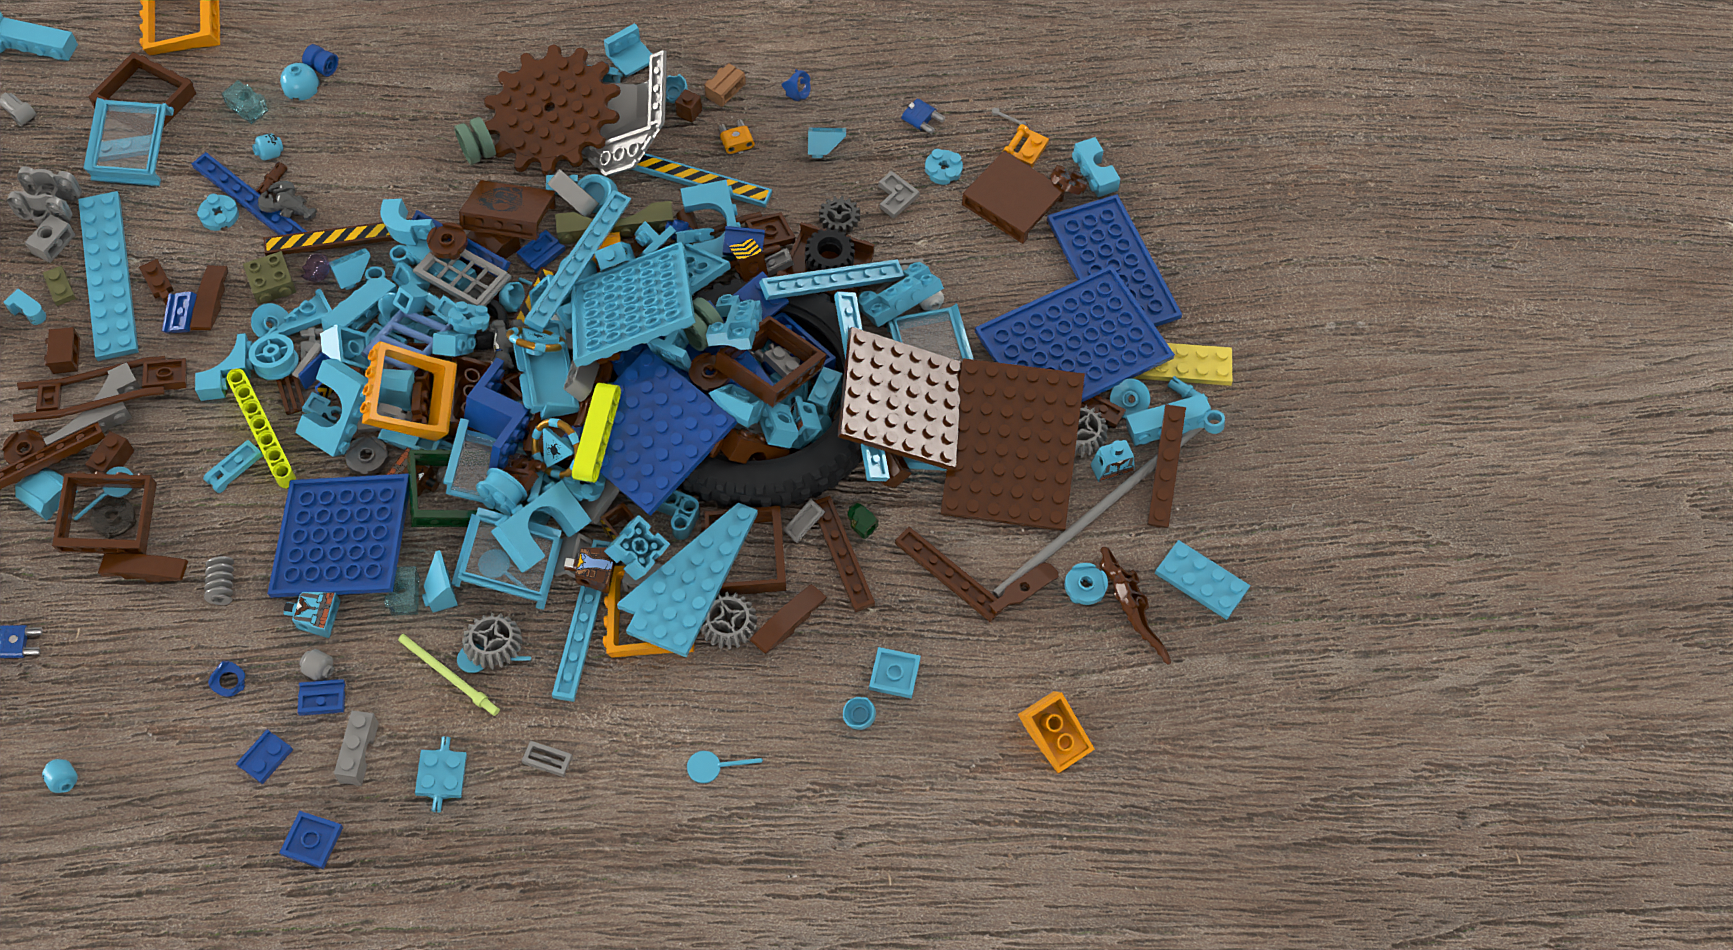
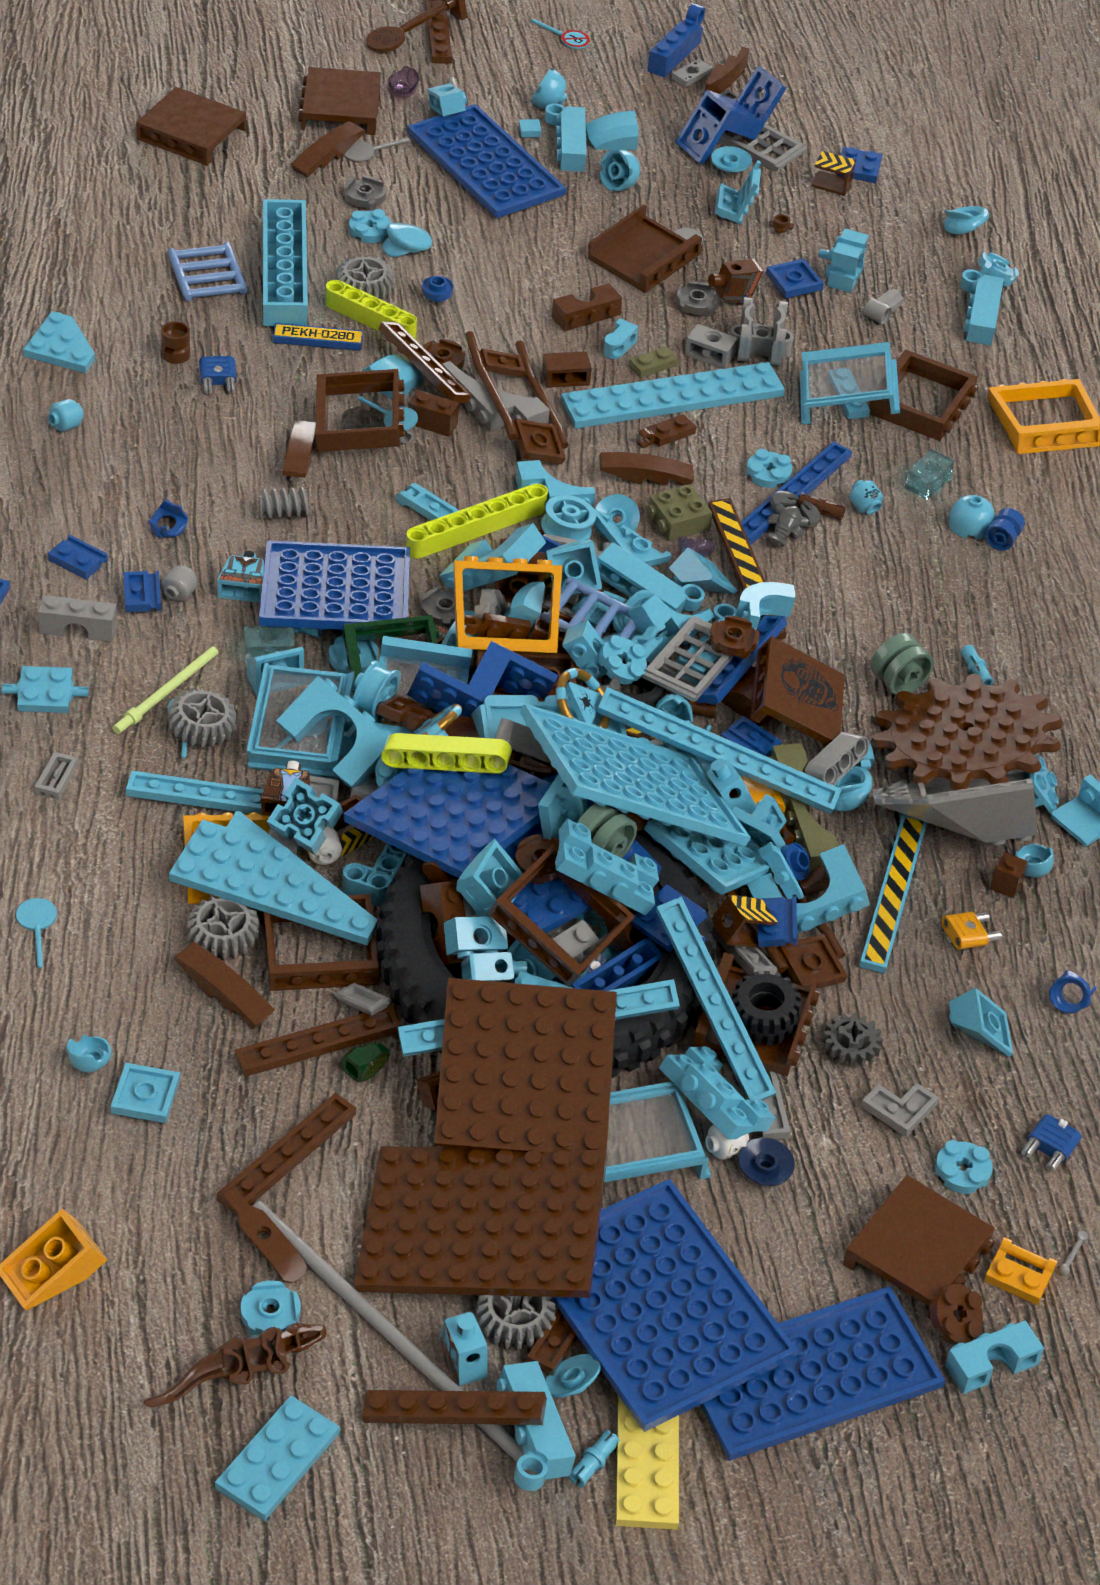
camera: 85 degrees right, 15 degrees down
blue plate [162,292,197,334] -> none
medium nougat brick [704,63,746,107] -> none
none -> medium azure plate [329,635,378,674]
none -> dark blue dish [738,1138,795,1186]
none -> medium azure pin [960,645,994,686]

